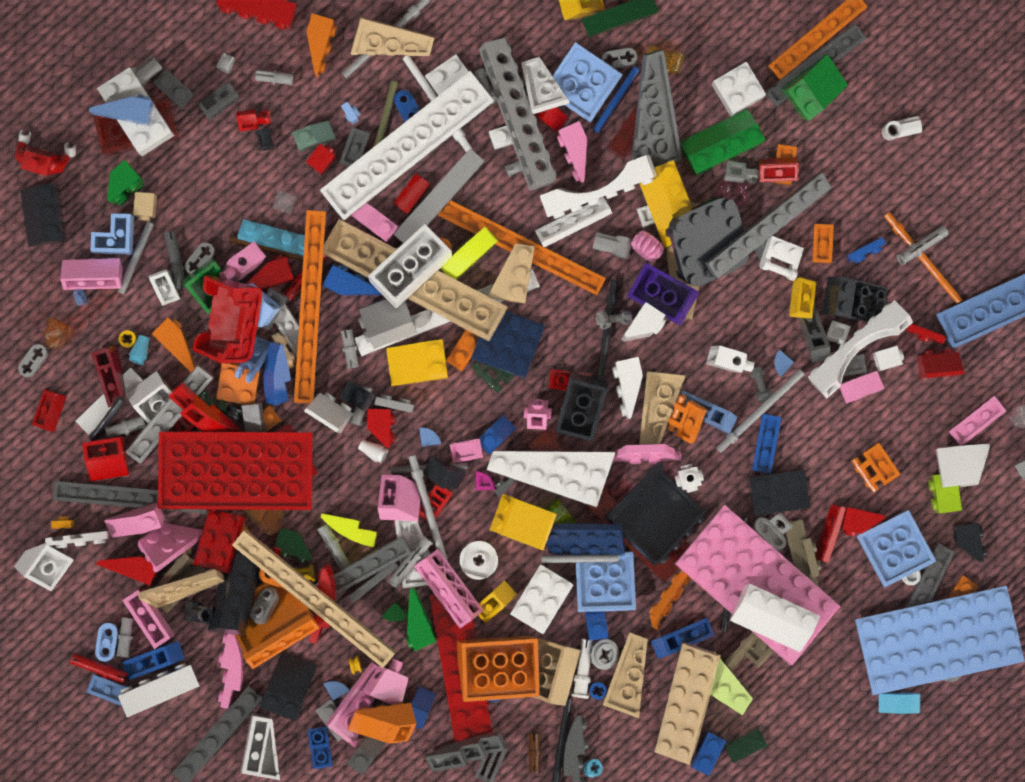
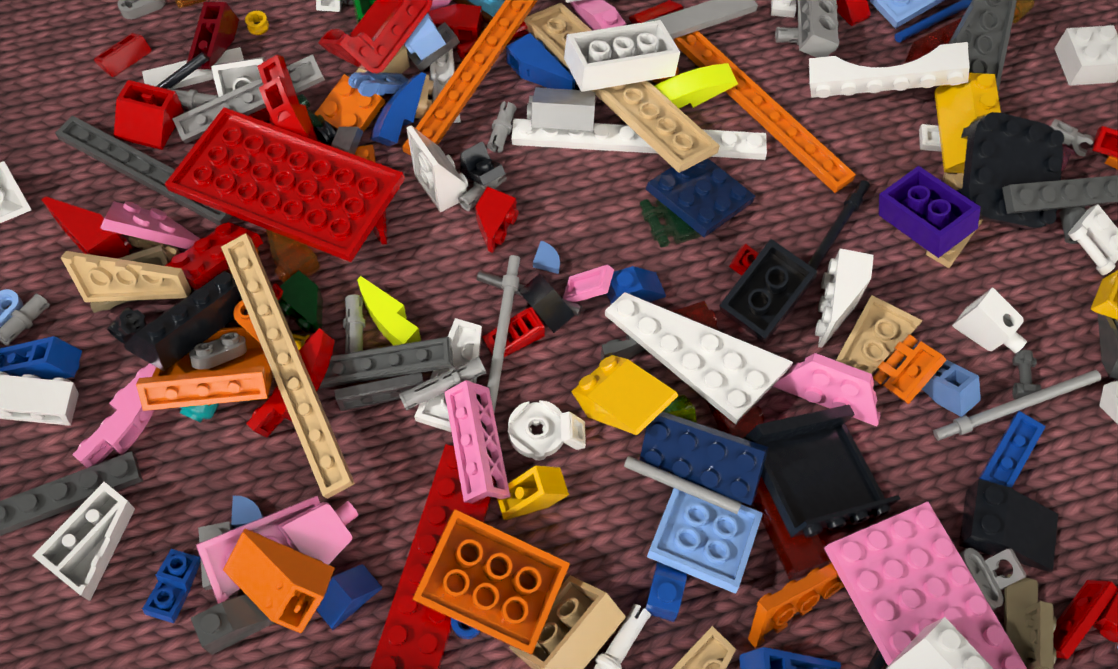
camera: 20 degrees right, 25 degrees down
white wing [45,531,110,548] -> none
light orange plate [51,517,74,529] -> none
bright pink slope [104,502,165,538] -> none
bright pink brick [122,588,175,649] -> none
medium azure cone [128,335,150,365] -> none
orange slope [152,318,196,372] -> none
black slope [260,652,318,721] -> none
yellow bush [348,656,362,675] -> none
white cone [358,439,388,463] -> none
light grey plate [375,394,414,413] -> none
bright pink slope [378,475,421,521] -> none
green tile [382,602,408,622] -> none
yellow slope [386,339,448,386] -> none
green slope [406,587,437,651] -> none
orange plate [446,330,479,371] -> none
dark pink tile [476,471,495,490] -> none
tan wing [488,244,535,304] -> none
white brick [510,564,573,634] -> none
bright pink brick [524,399,552,430] -> none
white plate [535,197,612,247] -> none
bright pink slope [556,121,587,185] -> none
light grey gear [589,639,619,670] -> none
light grey piece [592,232,633,259] -> none
light grey bar [595,310,632,329] -> none
white slope [621,303,666,342] -> none
bright pink gear [631,231,664,262] -> none
white brick [675,464,704,493] -> none
green slope [680,109,766,177] -> none
medium blue tile [774,350,794,377] -> none
none -> white tile [560,412,586,450]

